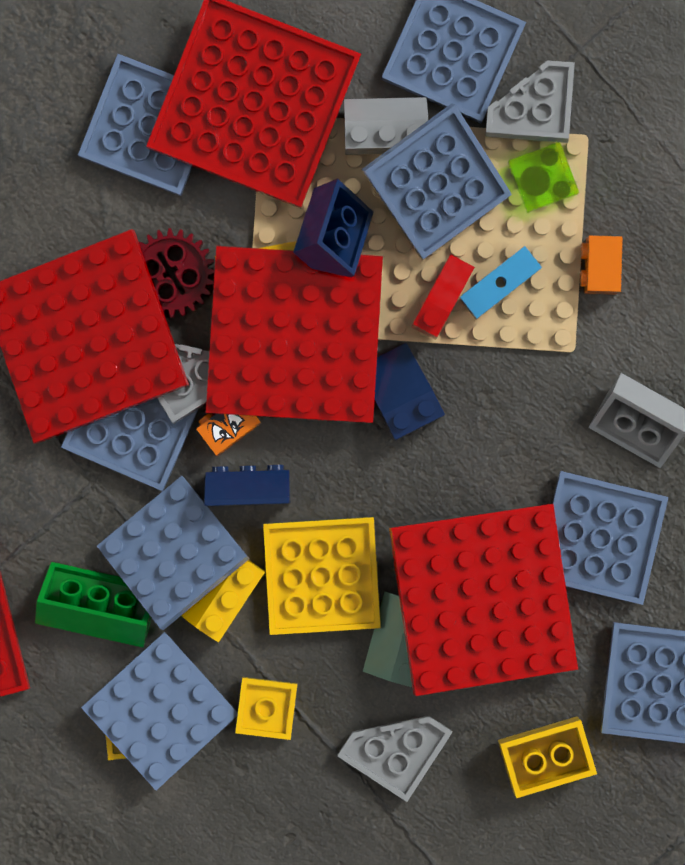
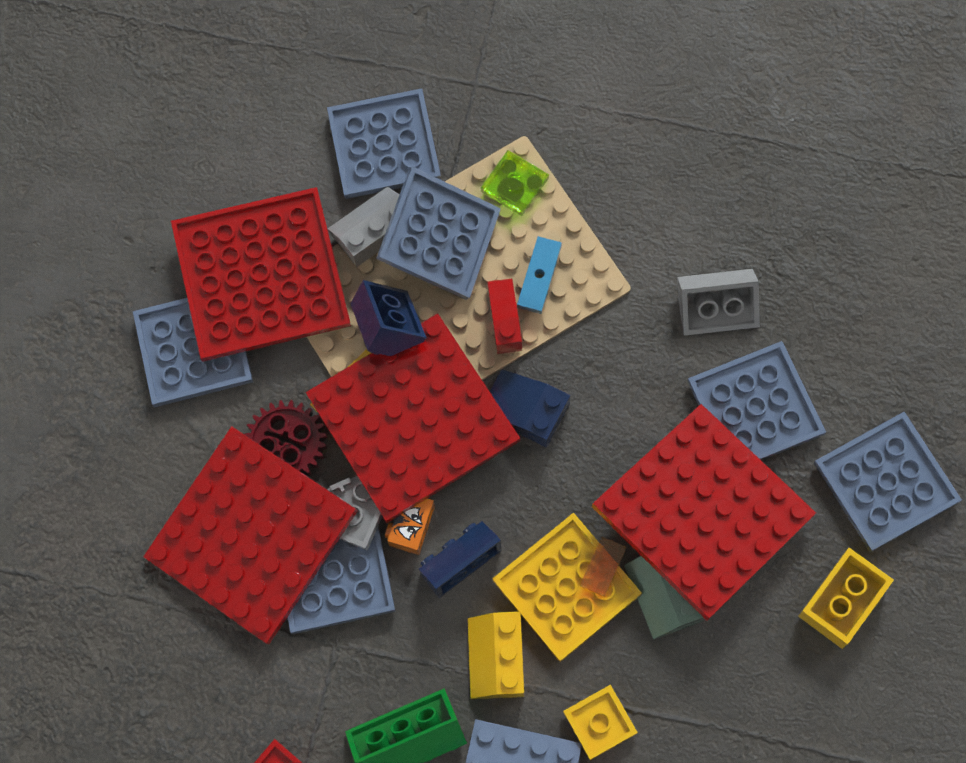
camera: 25 degrees left, 15 degrees down
sand blue plate [97,476,250,630] -> none
light grey plate [337,716,452,802] -> none
light grey plate [486,60,575,143] -> none
orange brick [580,235,622,295] -> none
none -> clear orange plate [580,537,626,597]

